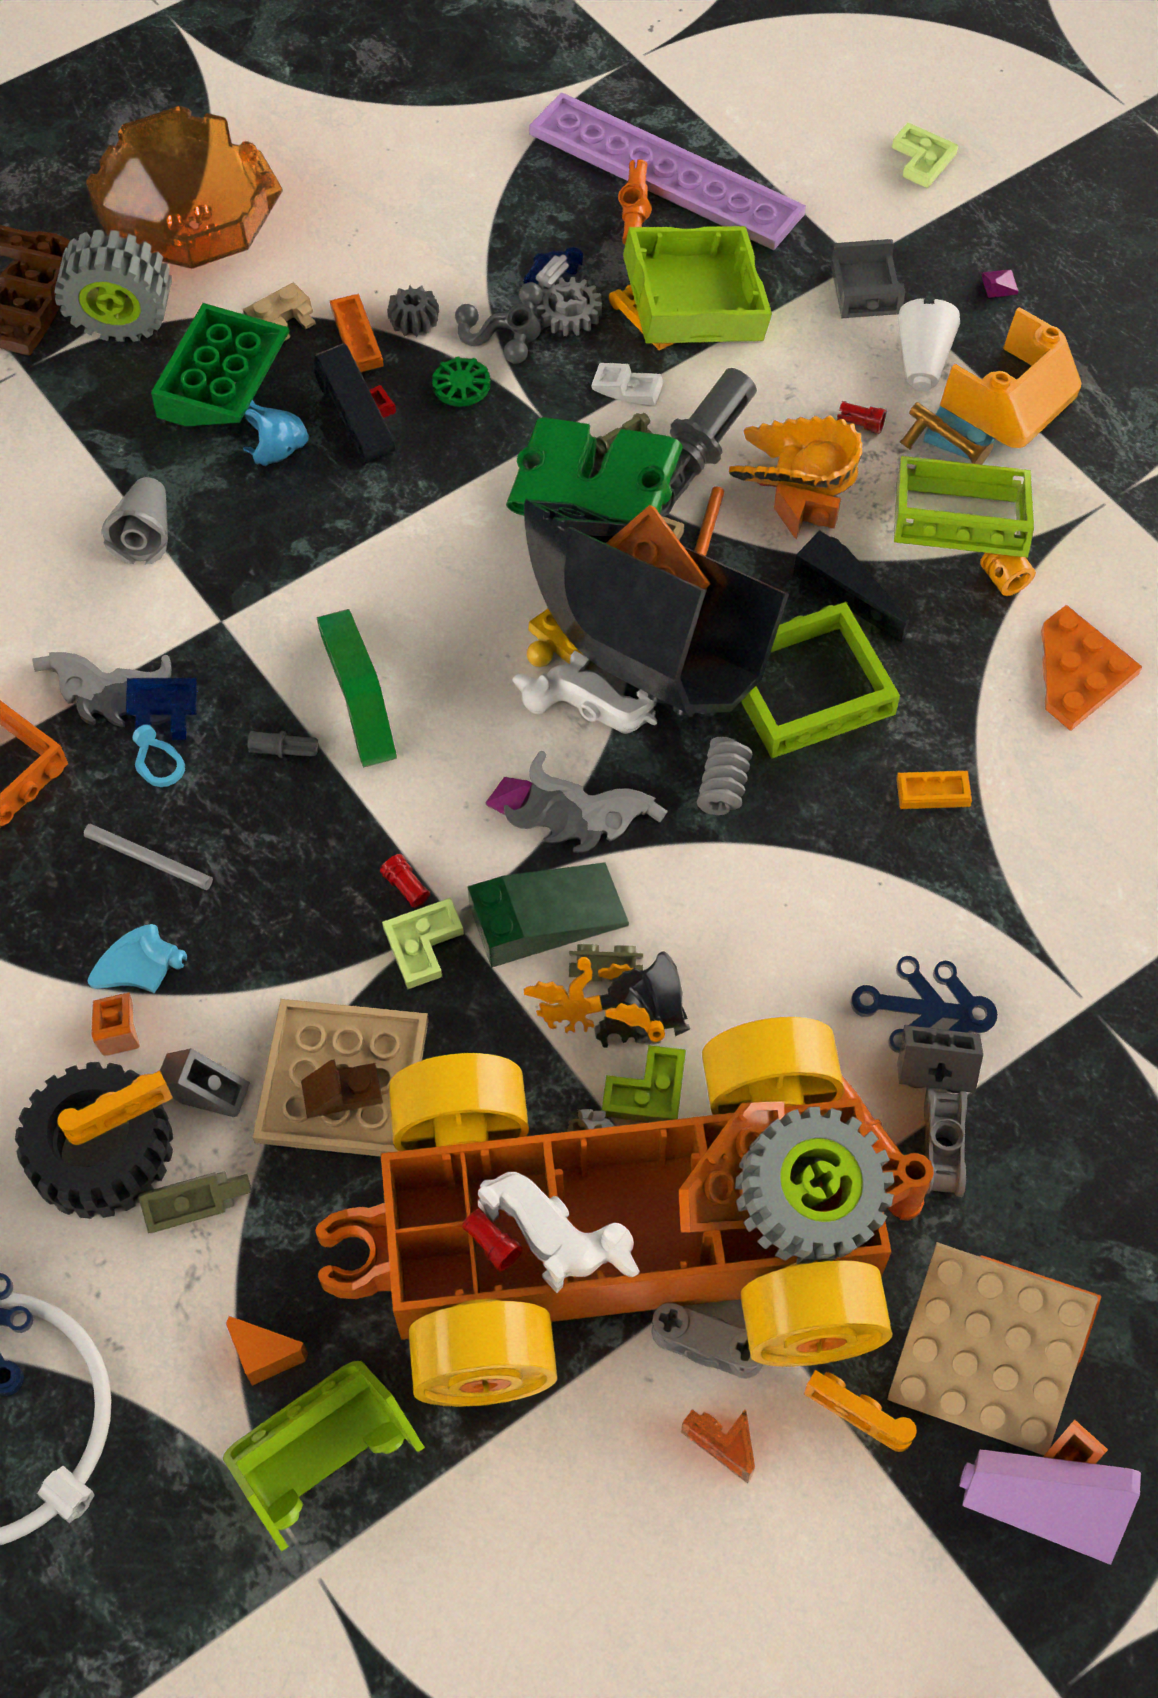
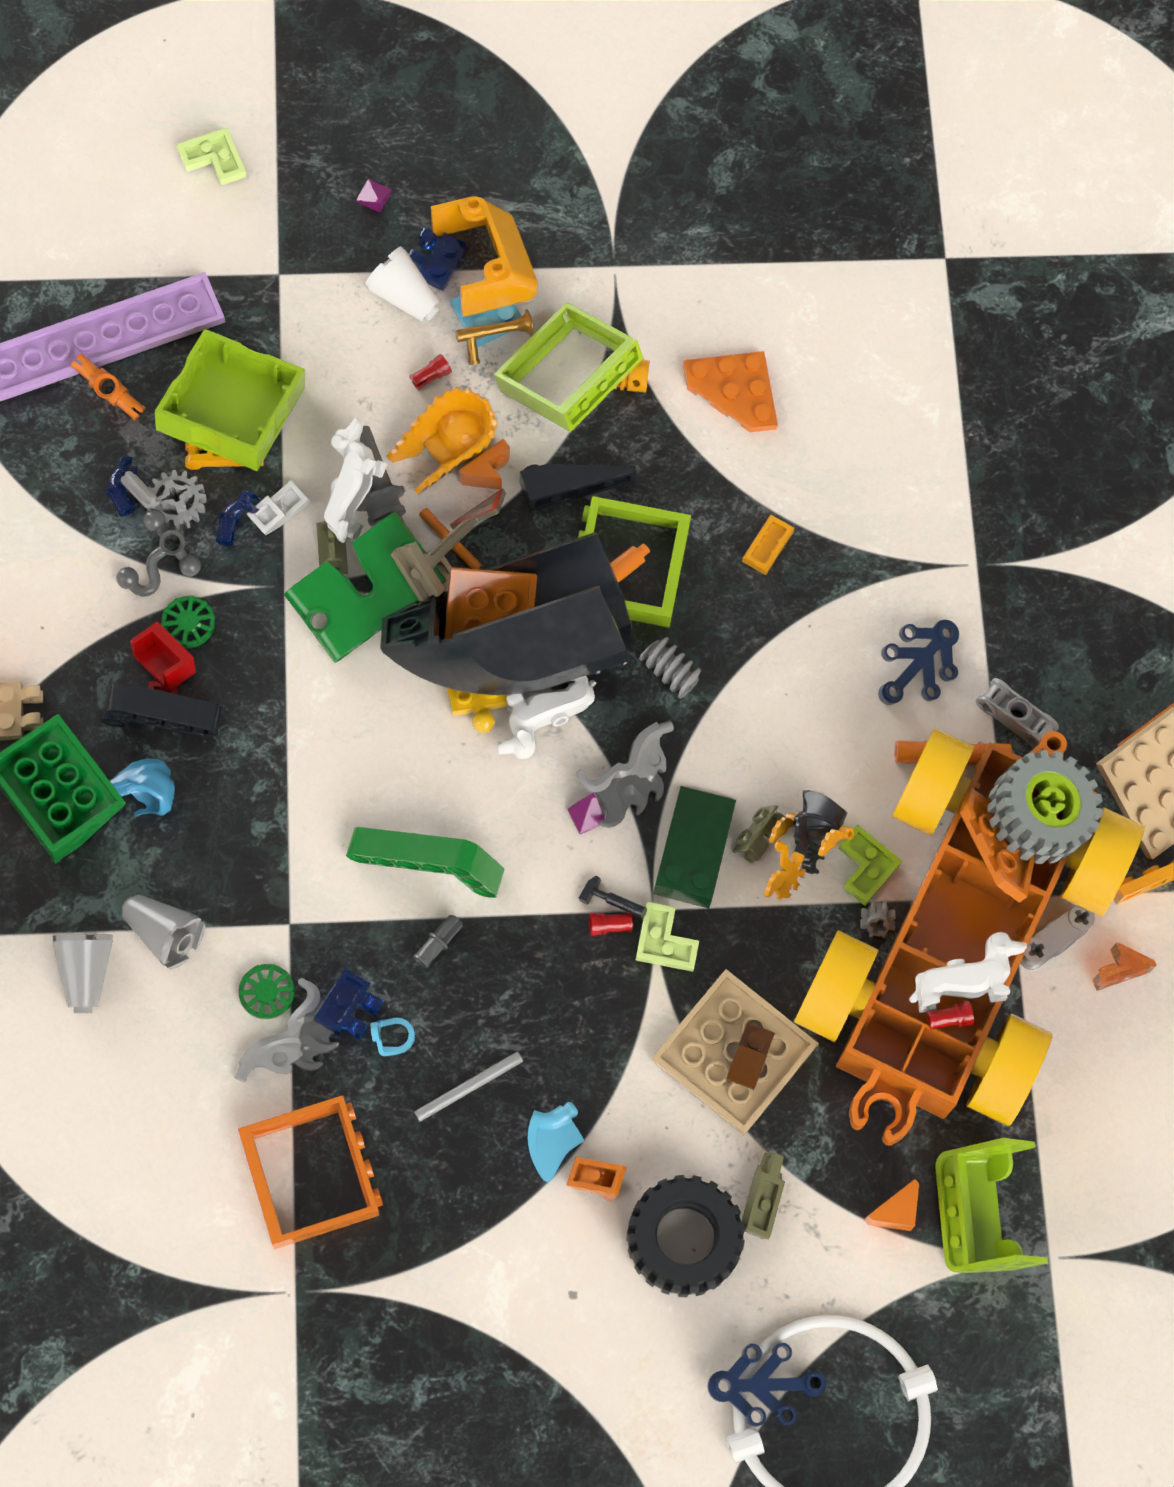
camera: 65 degrees left, 10 degrees up
light orange plate [57,1070,173,1145] -> none
dark grey slope [160,1048,250,1117] -> none
orange plate [330,294,384,372] -> none
dark grey gear [387,285,439,337] -> none
dark grey panel [831,239,905,319] -> none
dark grey brick [897,1025,983,1093] -> none
none -> light grey cone [52,934,113,1013]
none -> red panel [130,622,196,692]
none -> clear blue piece [215,490,261,546]
none -> green wheel [239,964,295,1020]
none -> white animal [324,418,388,543]
none -> dark tan piece [391,488,506,602]
none -> clear blue plate [409,228,468,292]
none -> black piece [578,876,647,918]
none -> orange cylinder [610,544,650,583]

